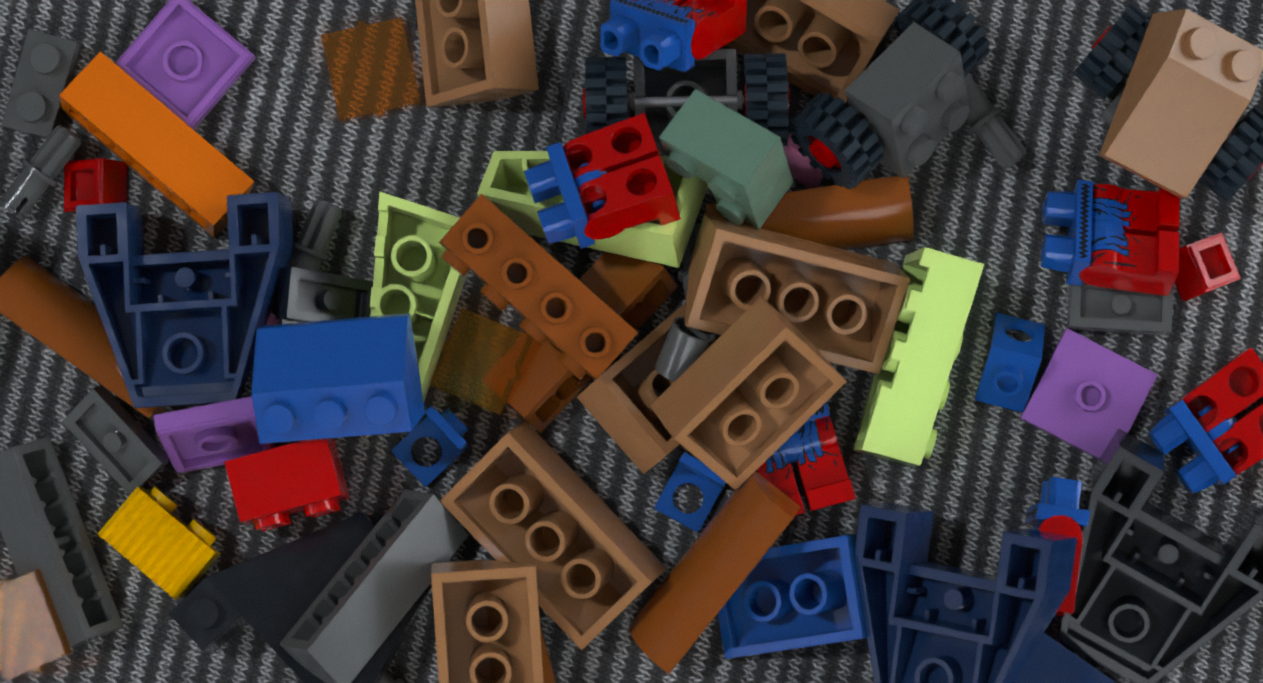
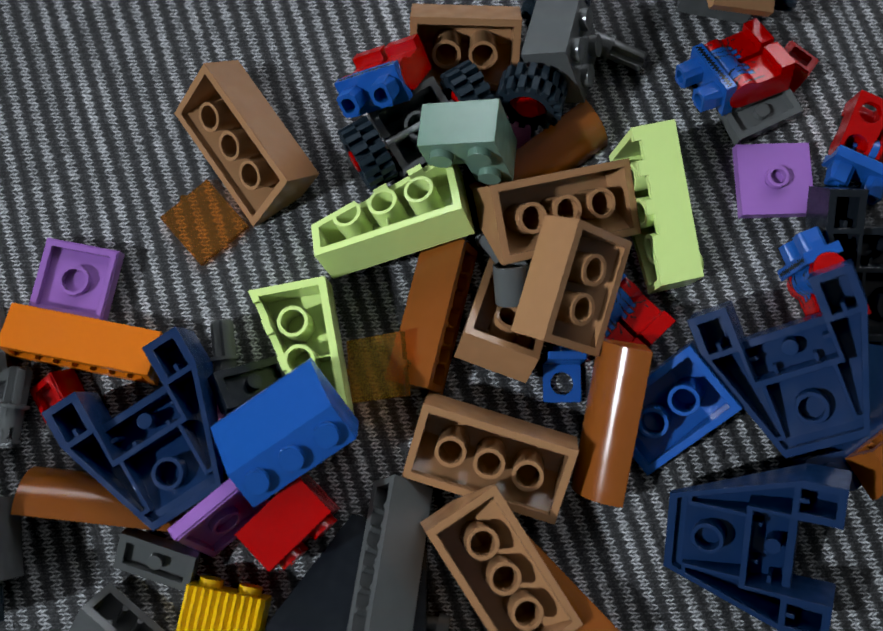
camera: 30 degrees left, 5 degrees down
blue bracket [392,405,470,487] -> none
dark orange brick [438,194,638,380] -> none
red hips [524,113,681,249] -> none
blue bracket [975,313,1045,412] -> none

